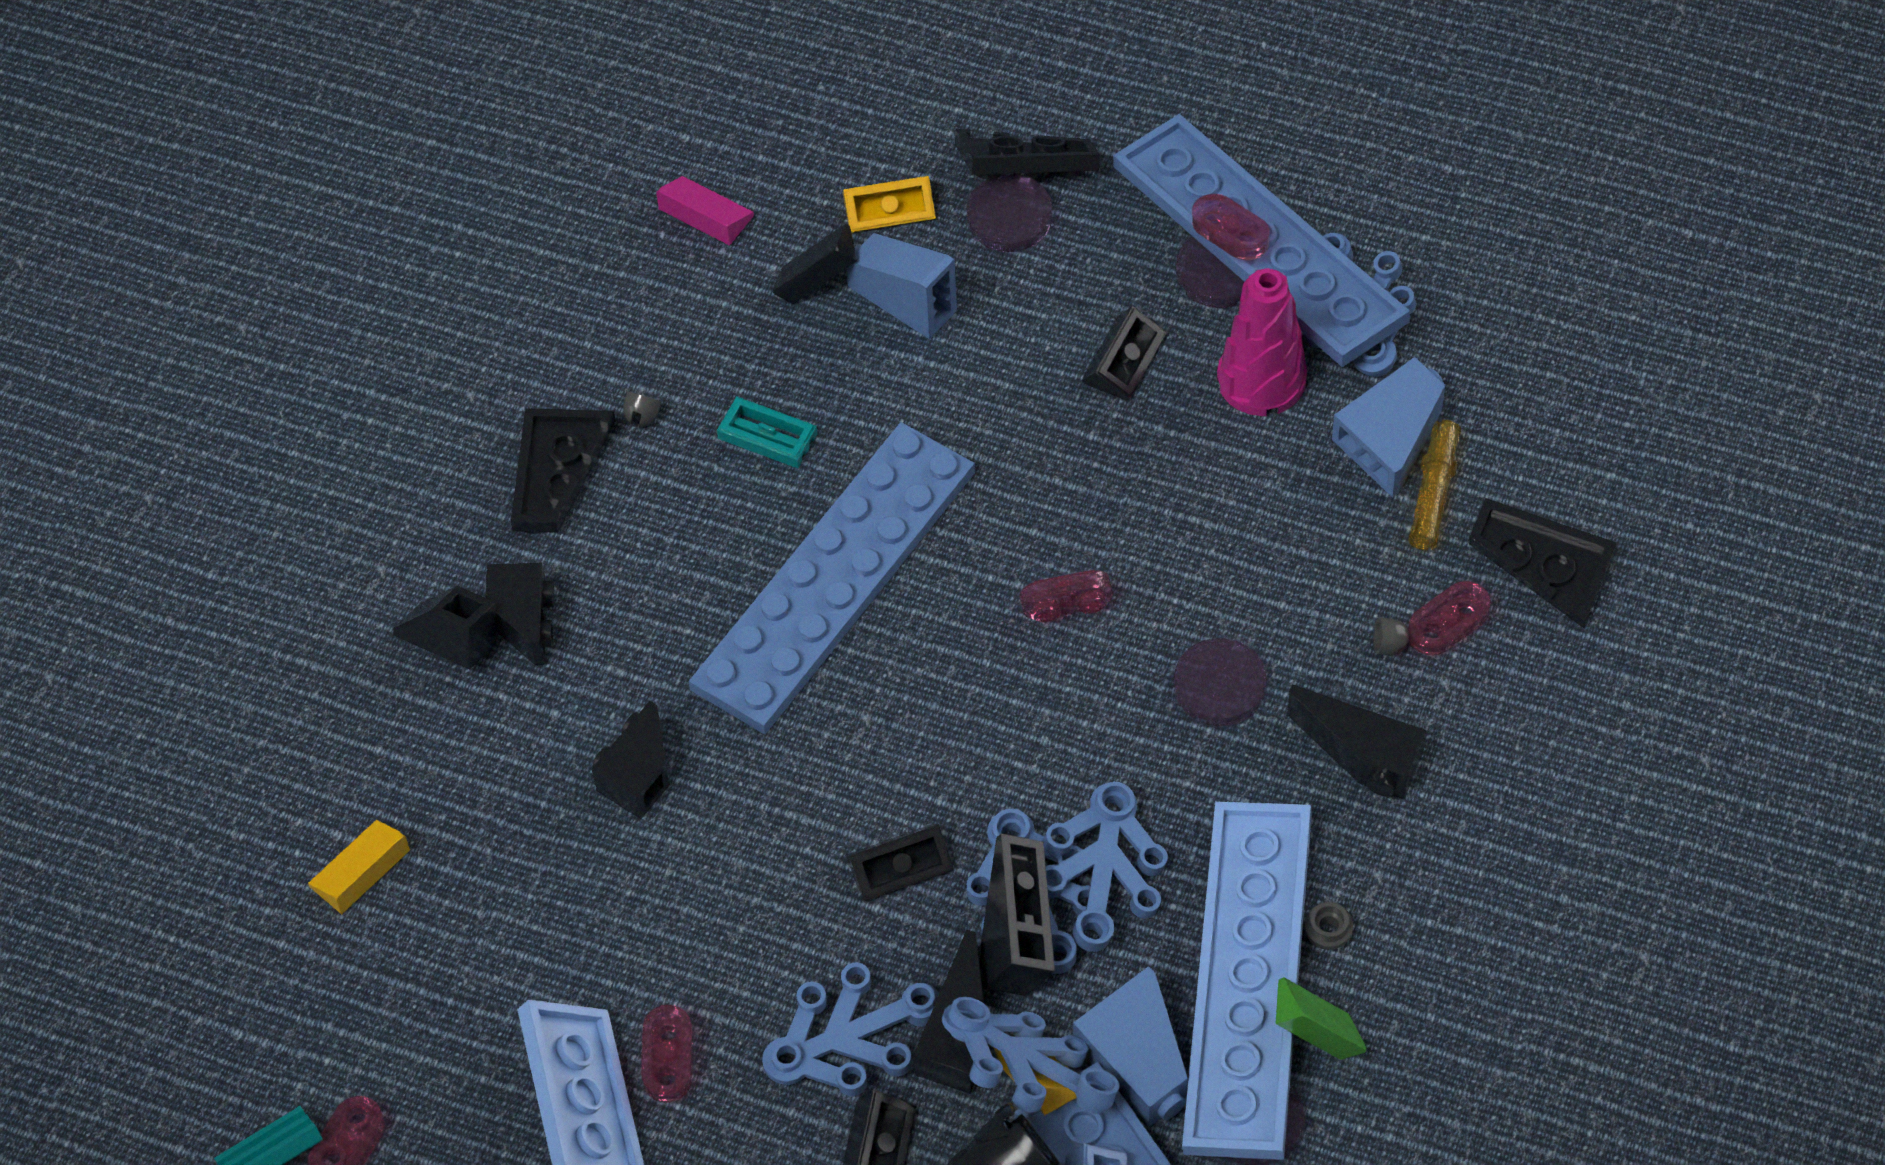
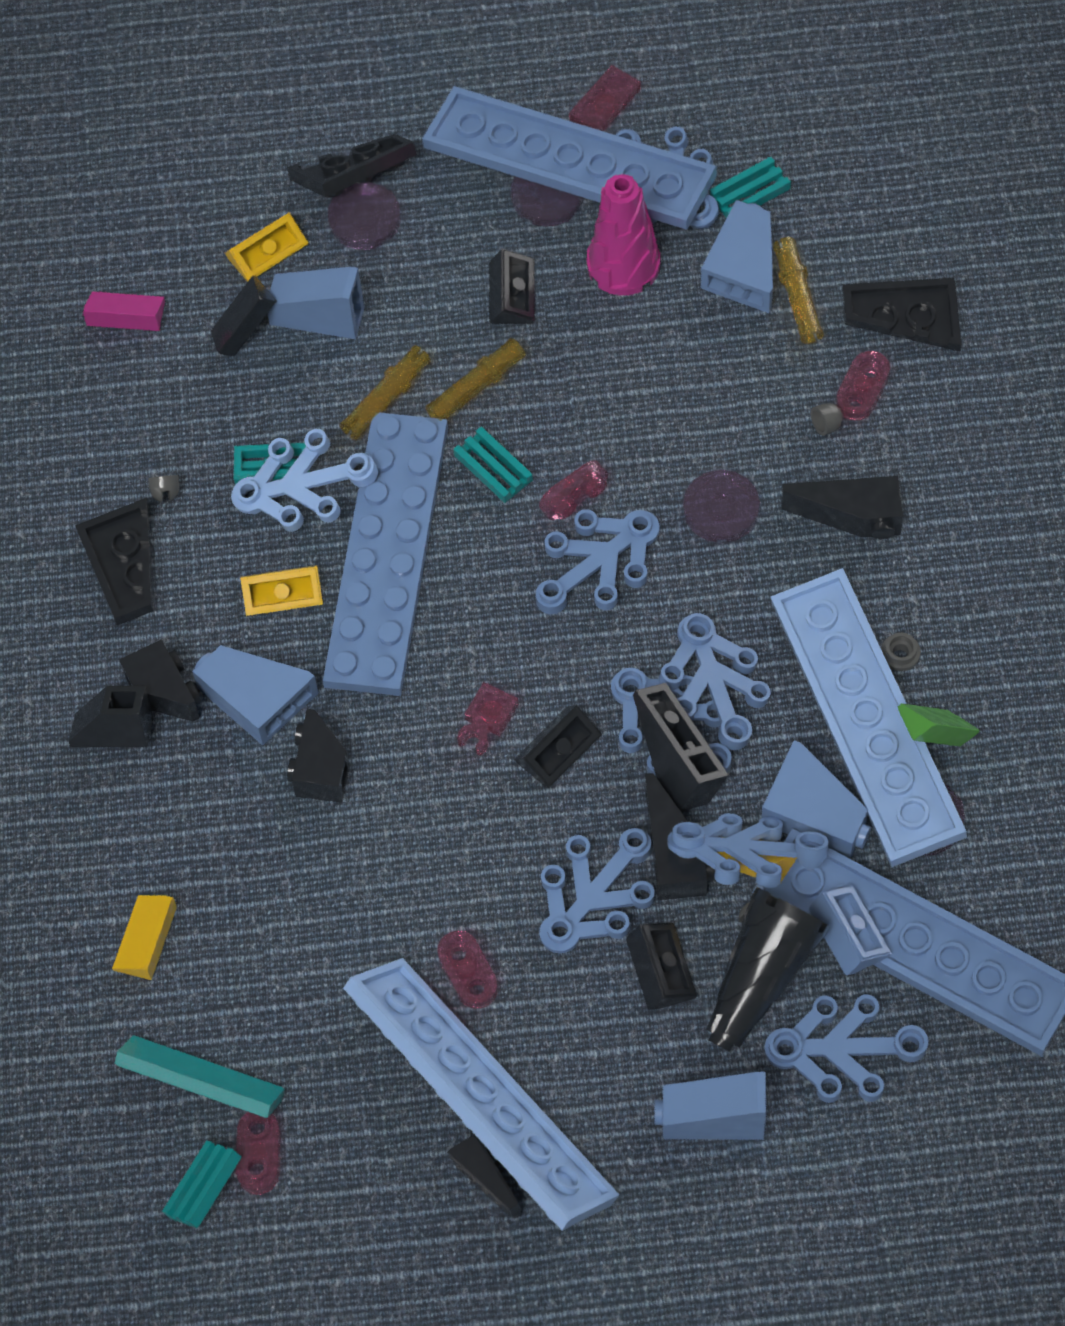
camera: 25 degrees left, 5 degrees up
clear pink plate [1192,194,1270,260] -> none
none -> teal tile [115,1035,285,1118]
none -> medium blue slope [192,645,318,745]
none -> light blue plant [231,429,378,532]
none -> yellow slope [240,565,323,616]
none -> clear yellow pin [339,345,431,441]
none -> clear yellow pin [425,338,526,421]
none -> teal tile [453,426,533,503]
none -> clear pink plate [457,682,519,756]
none -> medium blue plant [536,509,660,614]
none -> clear pink plate [569,65,641,131]
none -> teal tile [710,157,791,219]

